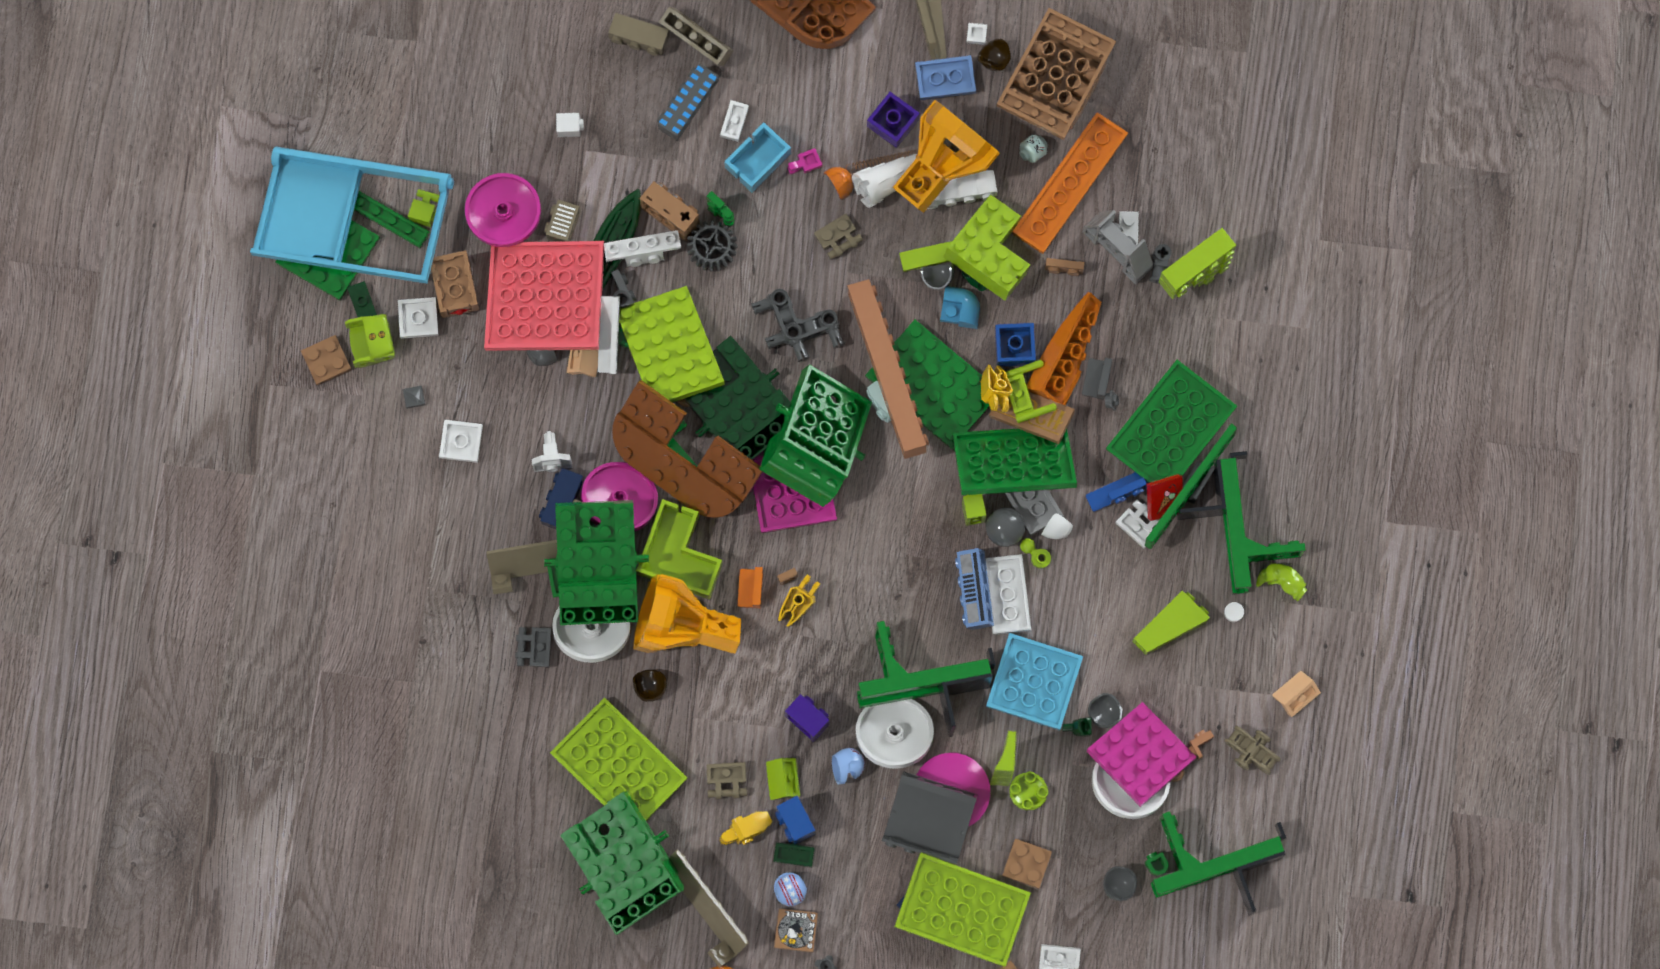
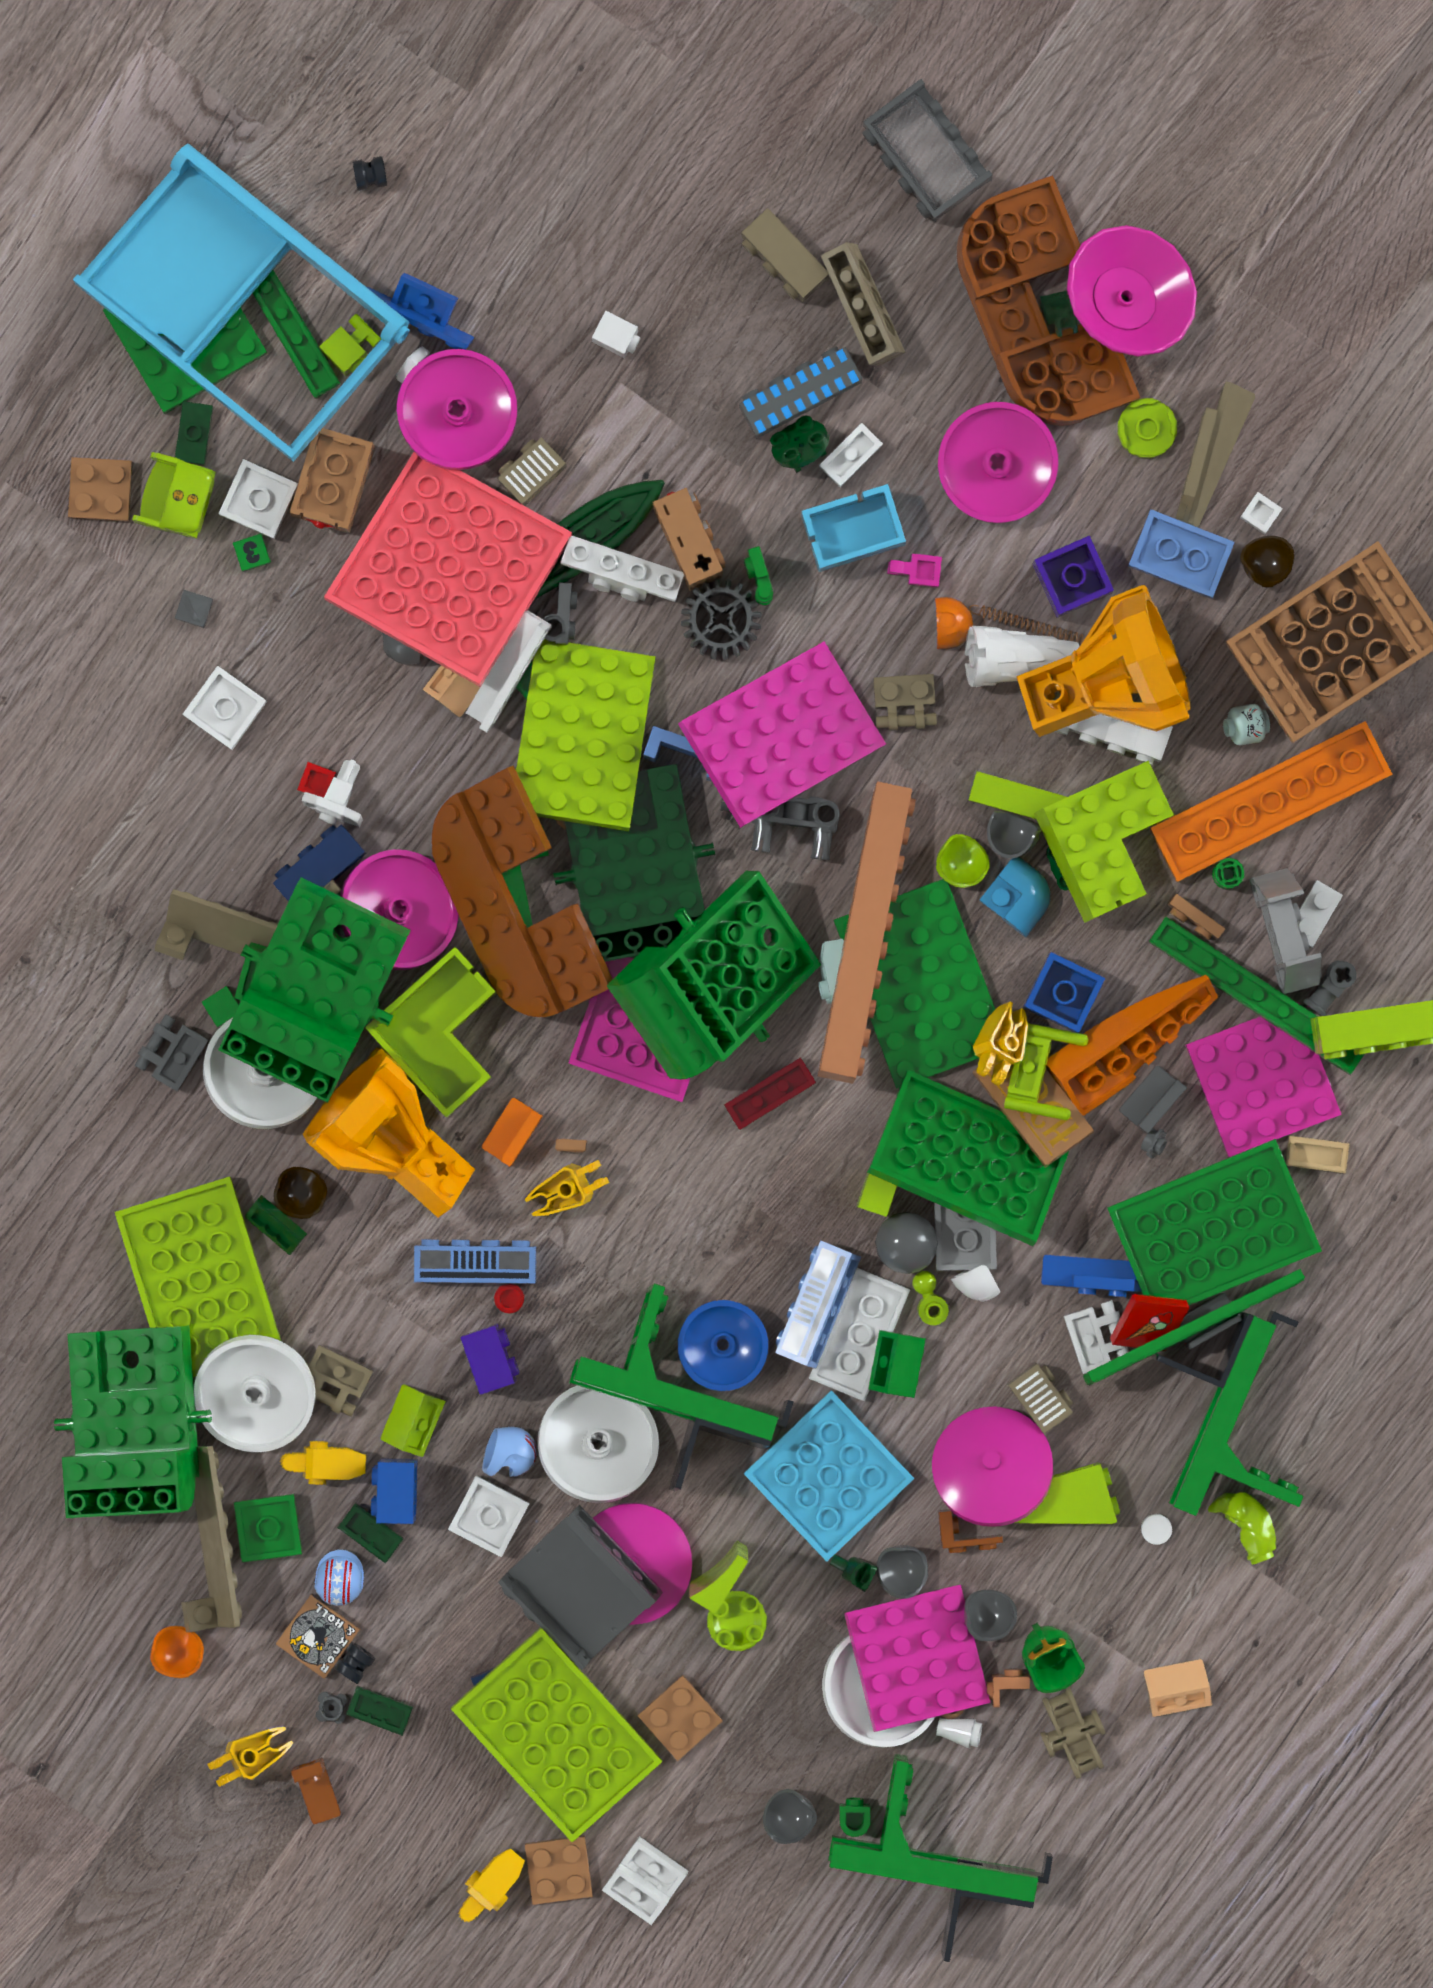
camera: 25 degrees right, 10 degrees up
none -> white dish [194,1335,316,1452]
none -> green tile [201,986,239,1028]
none -> green tile [233,534,271,572]
none -> green plate [234,1493,303,1562]
none -> dark green plate [244,1195,307,1255]
none -> red plate [297,762,337,798]
none -> black wheel [334,1641,376,1684]
none -> dark green plate [346,1685,414,1736]
none -> black wheel [353,156,387,191]
none -> blue bracket [367,273,474,350]
none -> white tile [396,346,430,383]
none -> brick [414,1239,536,1283]
none -> white plate [448,1475,529,1557]
none -> red plate [494,1283,524,1314]
none -> medium blue panel [643,726,712,782]
none -> dark pink plate [678,641,886,828]
none -> blue dish [678,1300,768,1391]
none -> dark red plate [724,1057,816,1130]
none -> dark green plate [770,415,829,473]
none -> green brick [868,1330,926,1398]
none -> dark pink dish [932,1407,1053,1527]
none -> lime helmet [936,834,990,888]
none -> white cone [936,1718,982,1749]
none -> dark pink dish [938,402,1058,523]
none -> dark orange bracket [938,1509,1003,1553]
none -> dark grey helmet [964,1590,1017,1641]
none -> dark tan brick [1007,1363,1074,1434]
none -> green helmet [1022,1622,1085,1693]
none -> lime tile [1117,398,1177,458]
none -> green tile [1149,917,1365,1076]
none -> dark pink plate [1185,1002,1342,1157]
none -> green wheel [1212,858,1244,889]
none -> tan tile [1285,1136,1349,1173]

